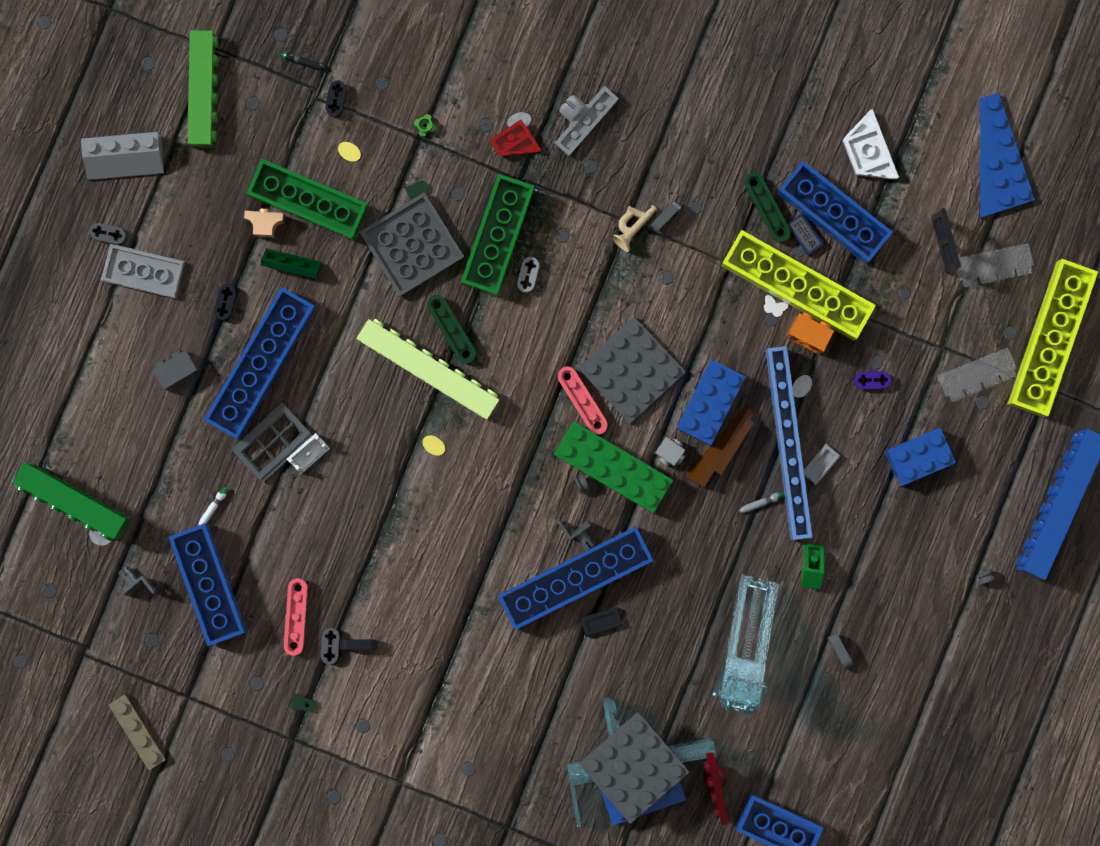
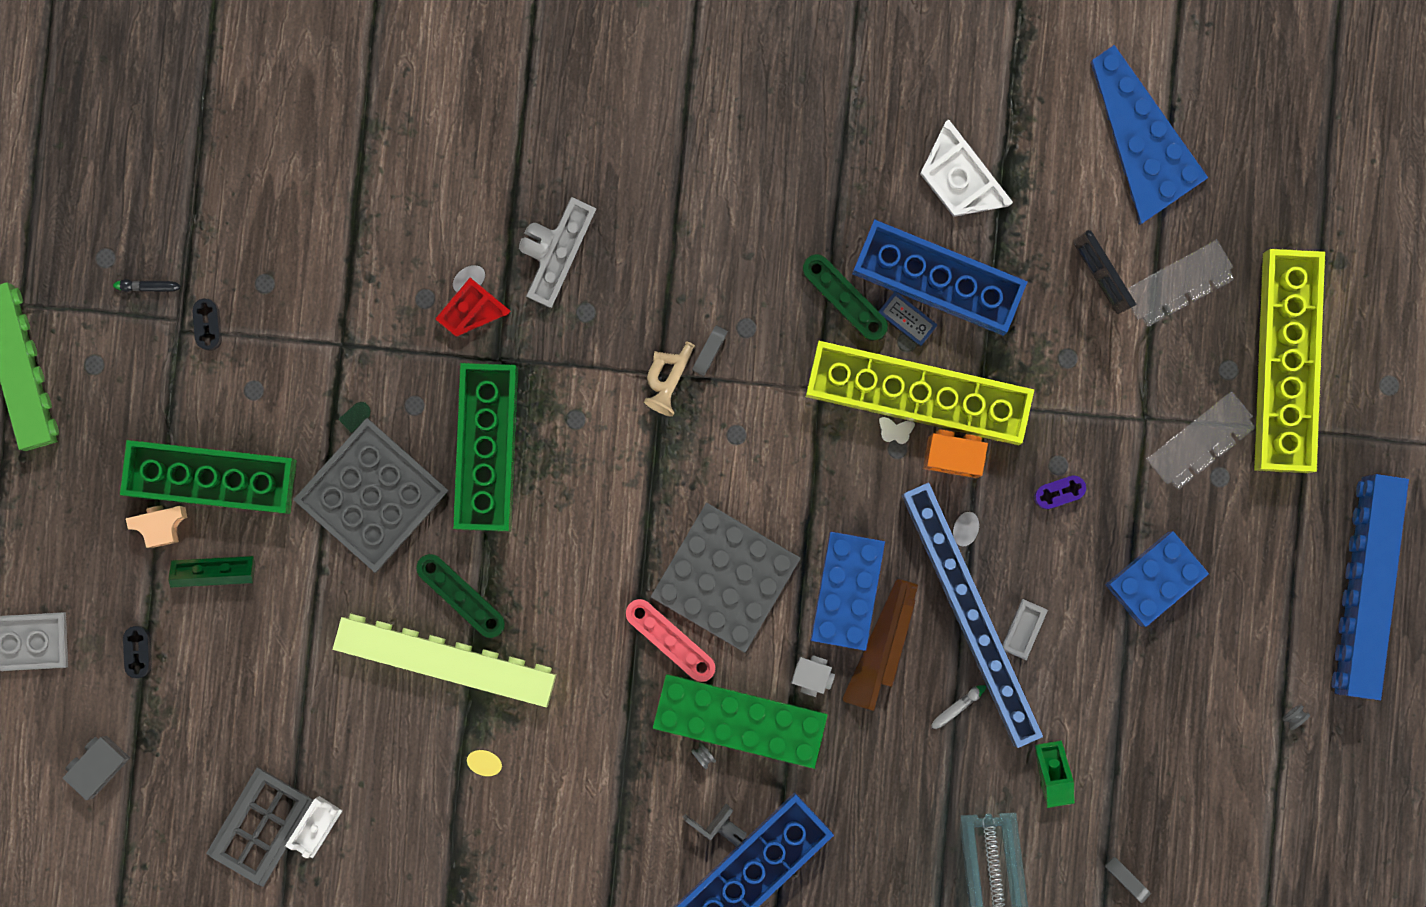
camera: 15 degrees left, 0 degrees up
blue brick [204,287,317,440] -> none
light yellow sticker [338,142,361,161] -> none
bright green plate [414,114,436,137] -> none
light grey beam [517,257,539,293] -> none

